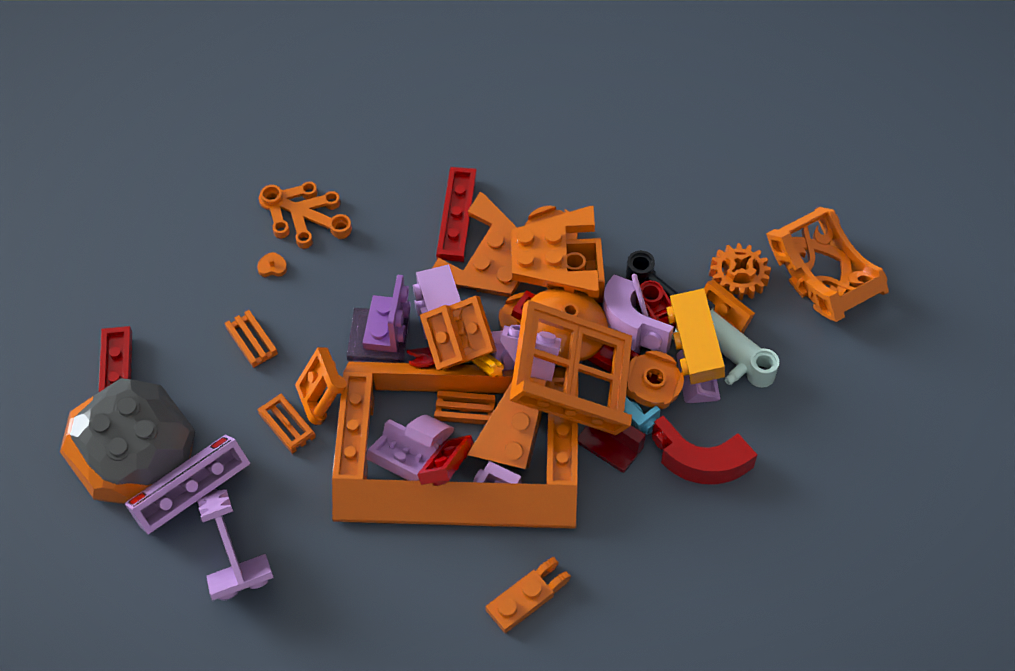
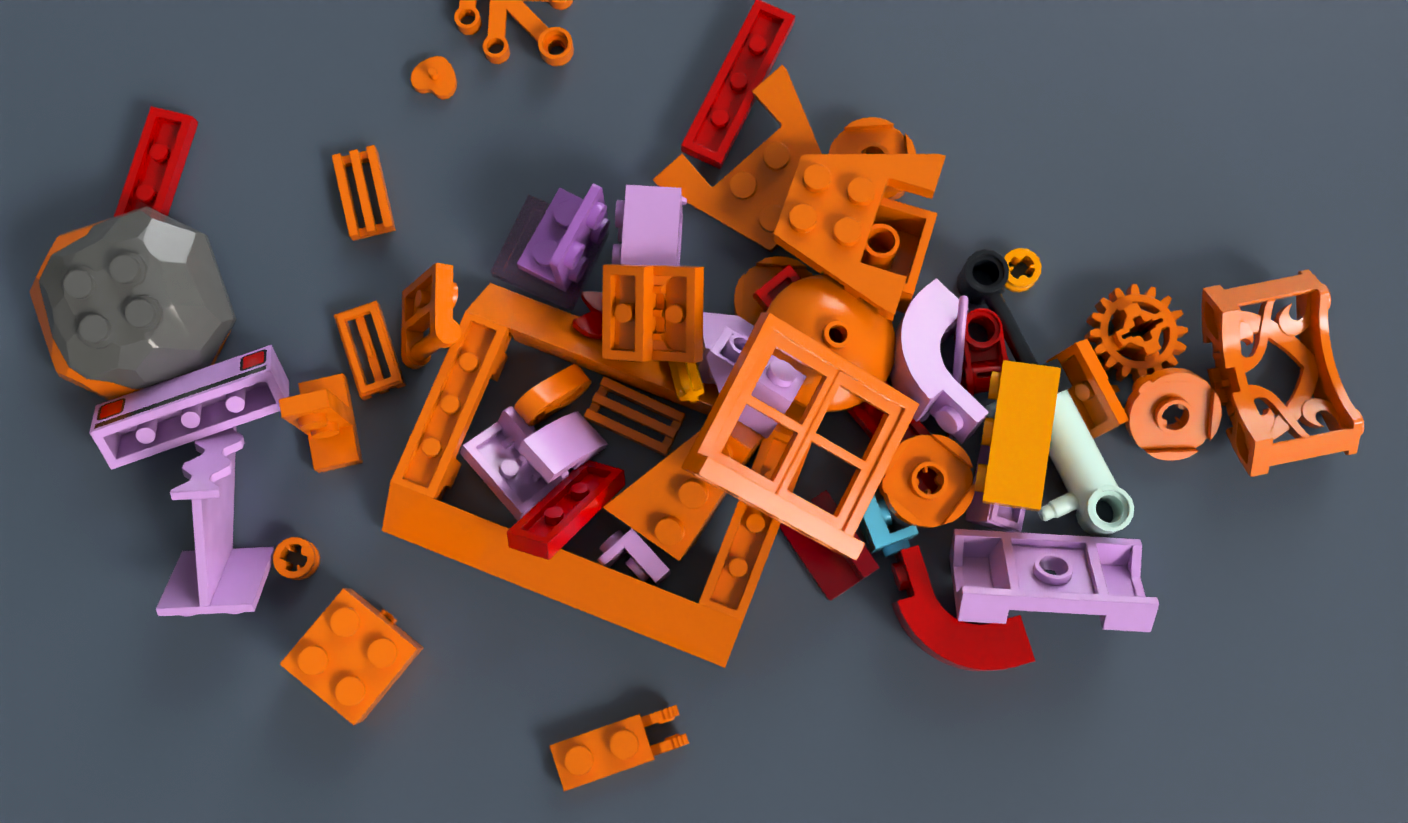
camera: 20 degrees right, 20 degrees up
none -> orange bush [273,537,320,580]
none -> orange bracket [279,373,363,473]
none -> orange brick [280,588,424,725]
none -> orange beam [514,364,592,427]
none -> lavender piece [949,529,1159,632]
none -> light orange bush [1004,248,1042,293]
none -> orange plate [1125,368,1222,461]

